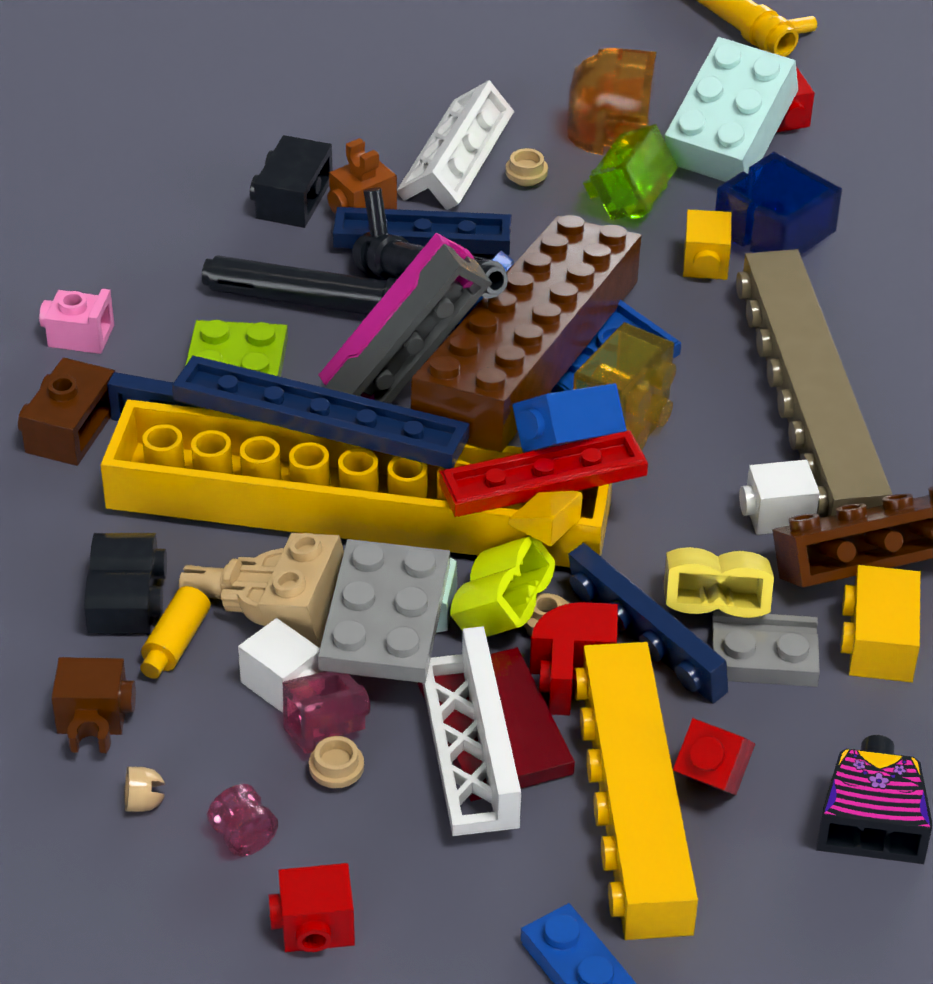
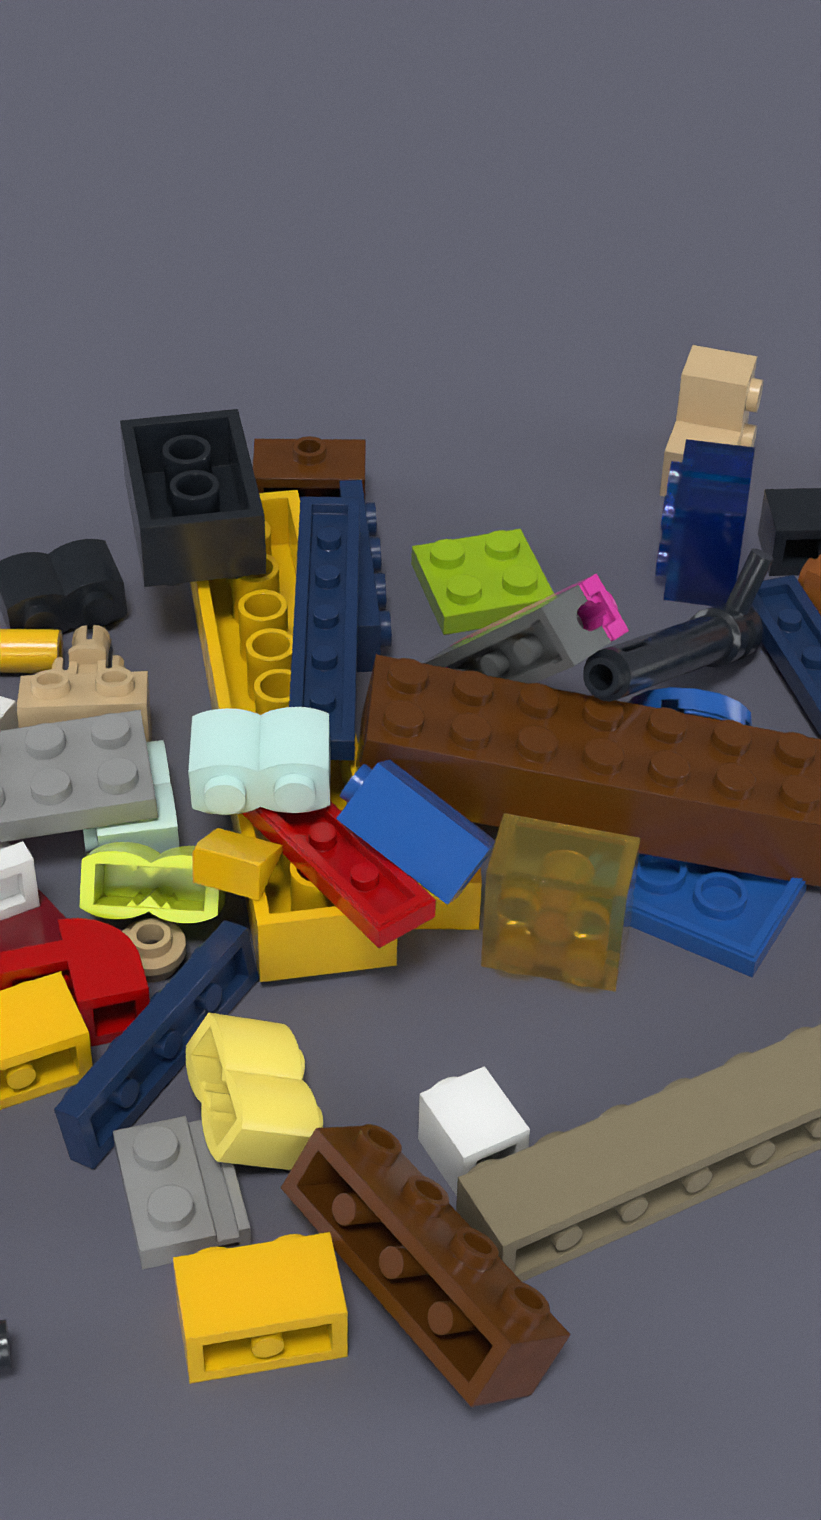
camera: 70 degrees right, 0 degrees up
bright pink brick [39,289,114,354] -> none
black cylinder [202,255,398,315] -> none
none -> black brick [120,409,266,587]
none -> light aqua brick [188,707,331,815]
none -> clear blue piece [655,439,755,606]
none -> tan brick [660,345,764,508]

